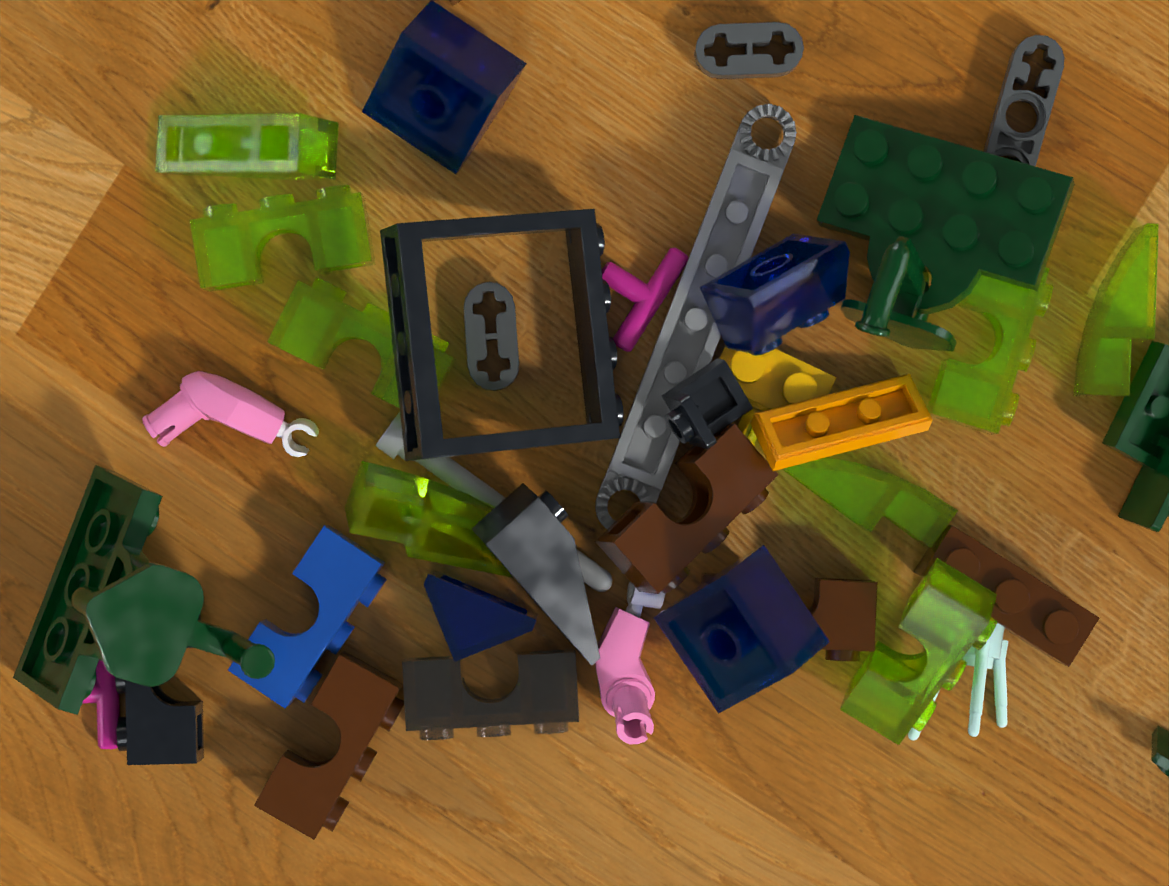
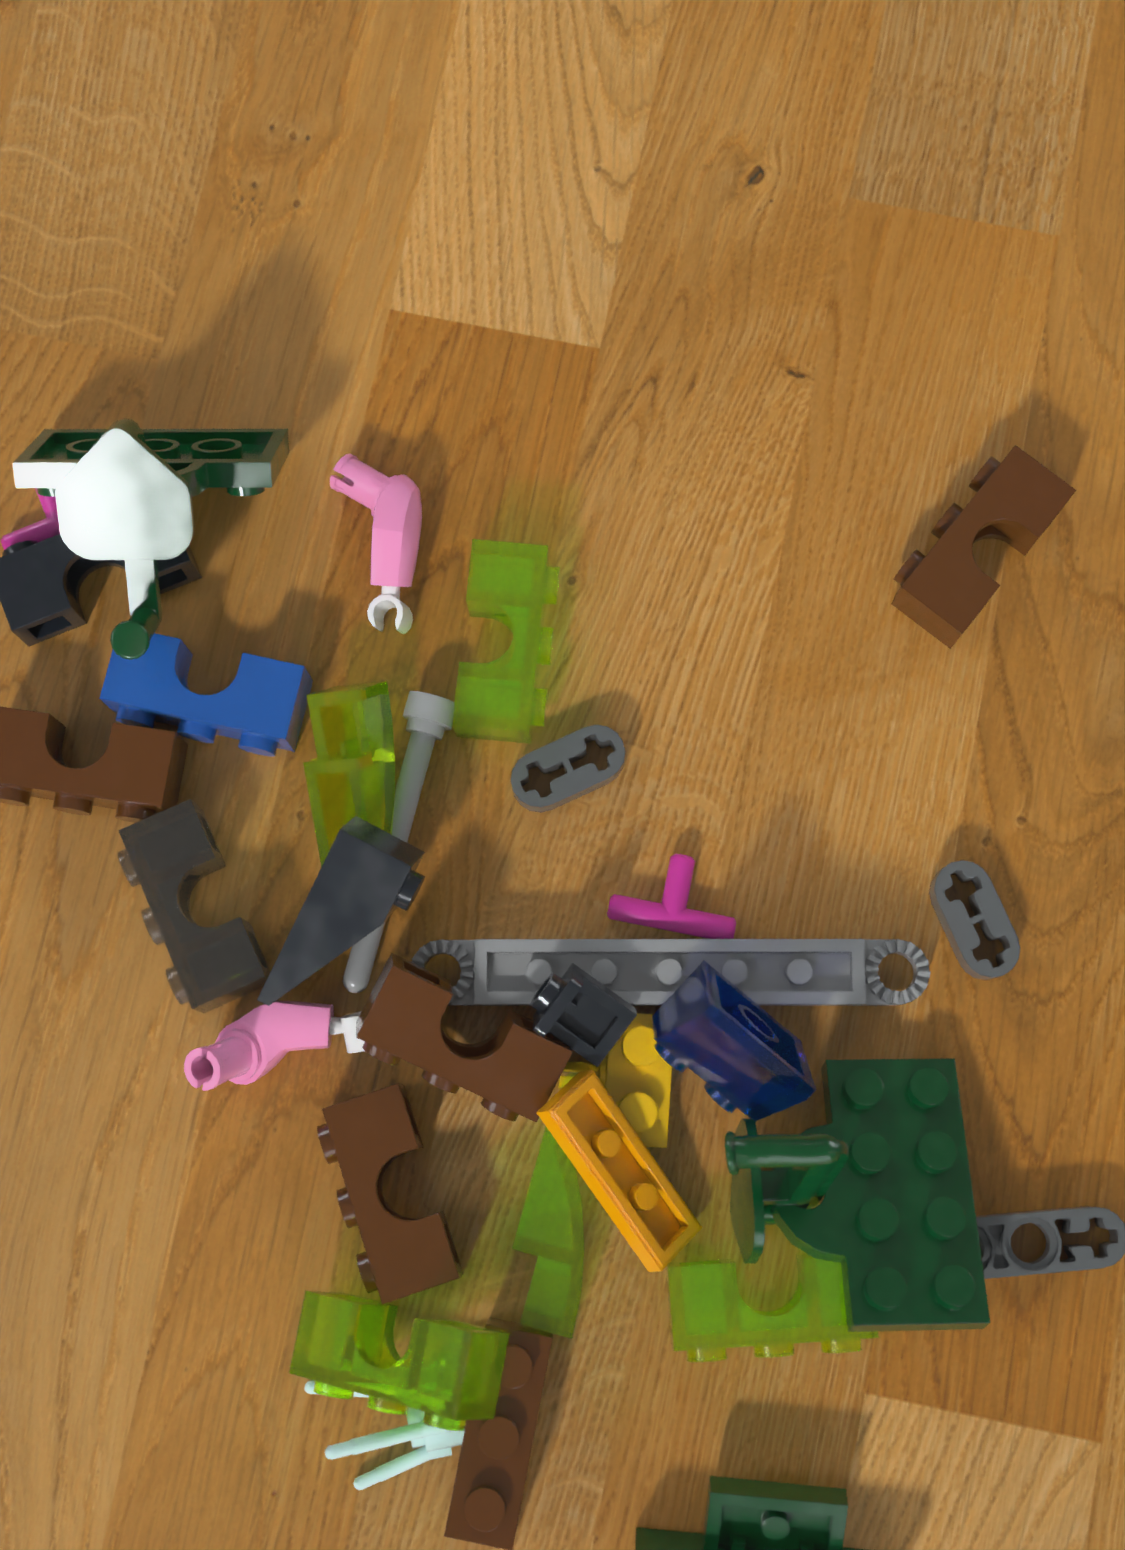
camera: 75 degrees right, 10 degrees down
clear neon green slope [155,113,339,180] -> none
clear neon green arch [189,185,376,292] -> none
clear blue slope [362,0,527,174] -> none
black window [380,209,624,461] -> none
clear blue slope [423,570,538,662] -> none
clear blue slope [653,545,830,714] -> none
clear neon green slope [1073,223,1159,397] -> none

